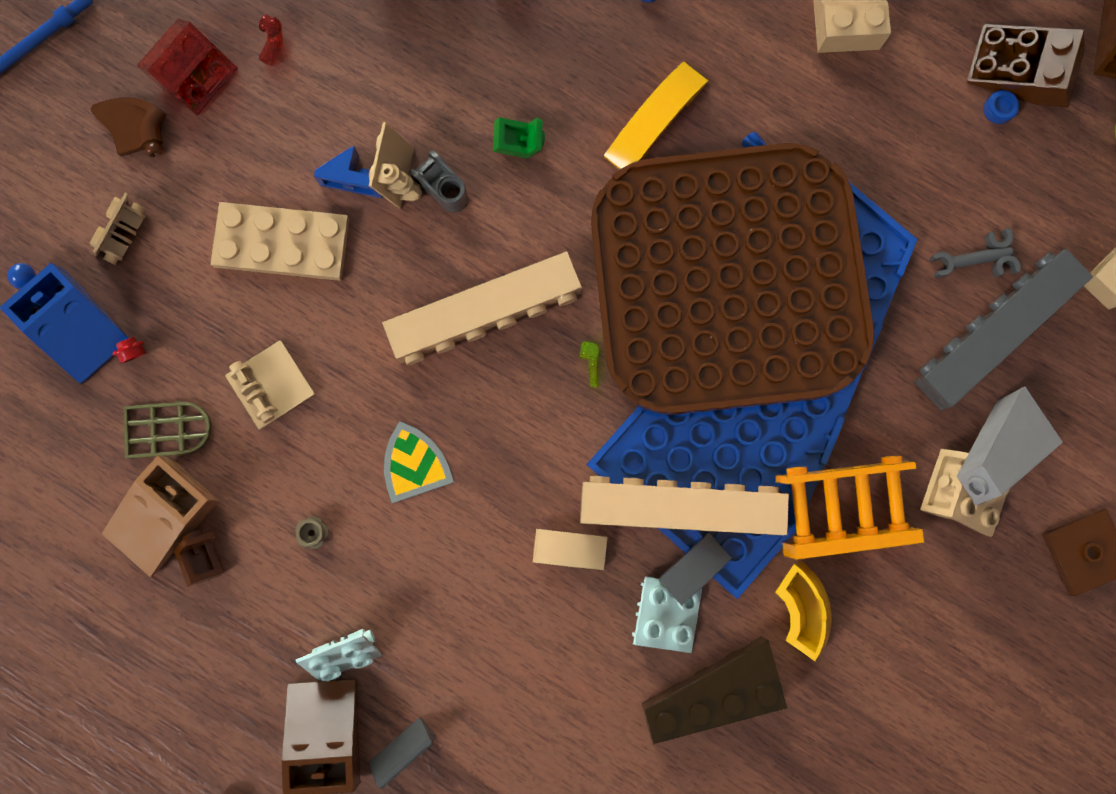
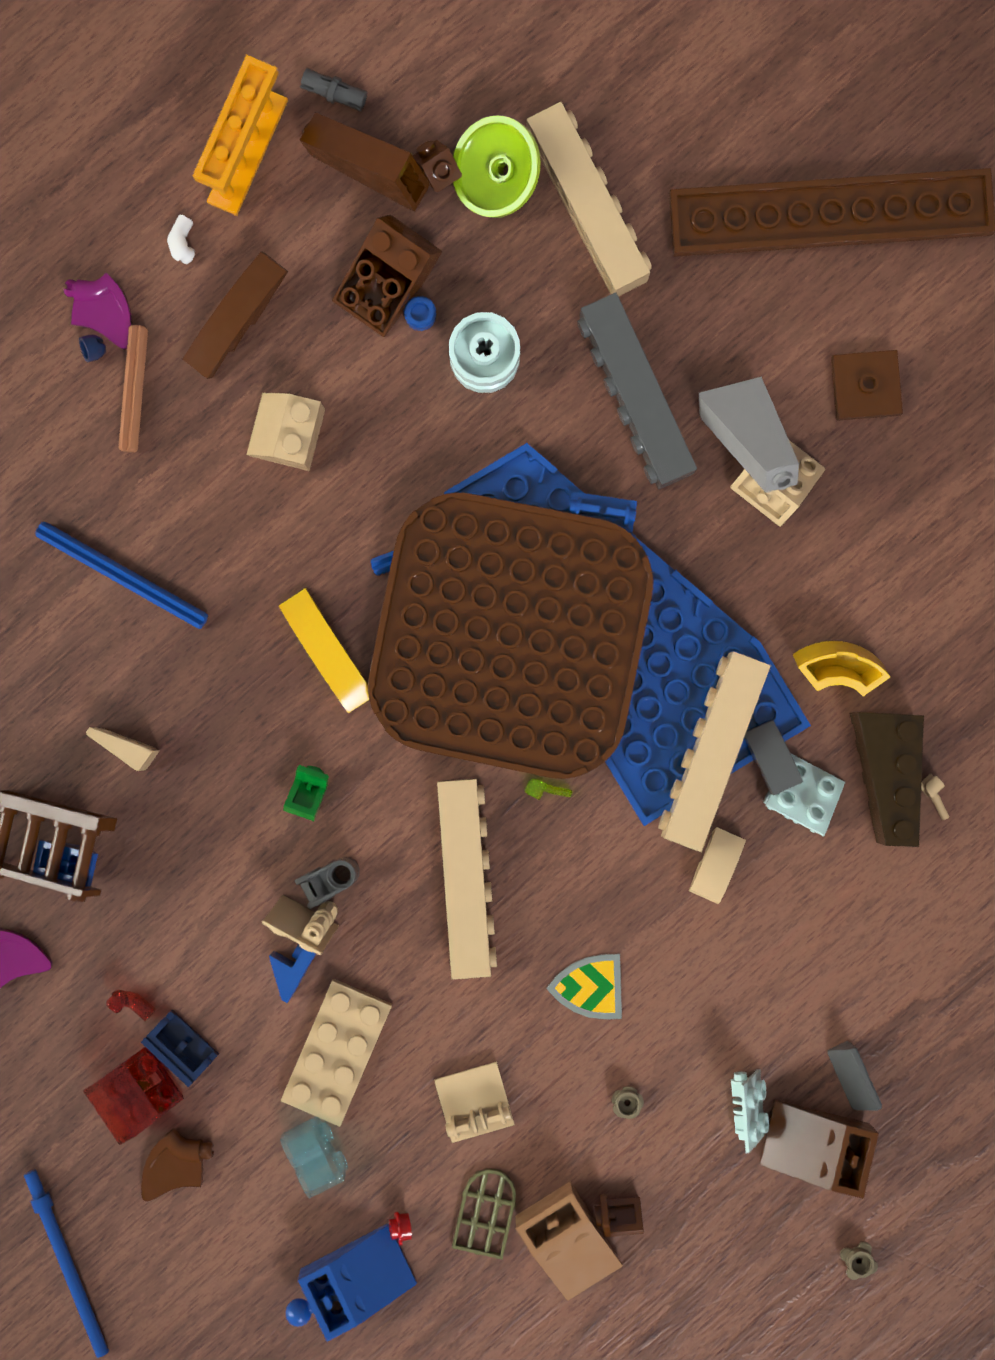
camera: 65 degrees left, 5 degrees up
tan hinge [90,193,146,265] -> none
light orange fence [775,456,924,560] -> none
dark grey bar [930,228,1021,278] -> none
none -> dark blue hinge [141,1010,219,1088]
none -> clear light blue brick [280,1117,348,1199]
none -> light aqua wheel [449,312,520,393]
none -> blue hinge [569,492,637,534]
none -> tan hand [921,774,949,820]

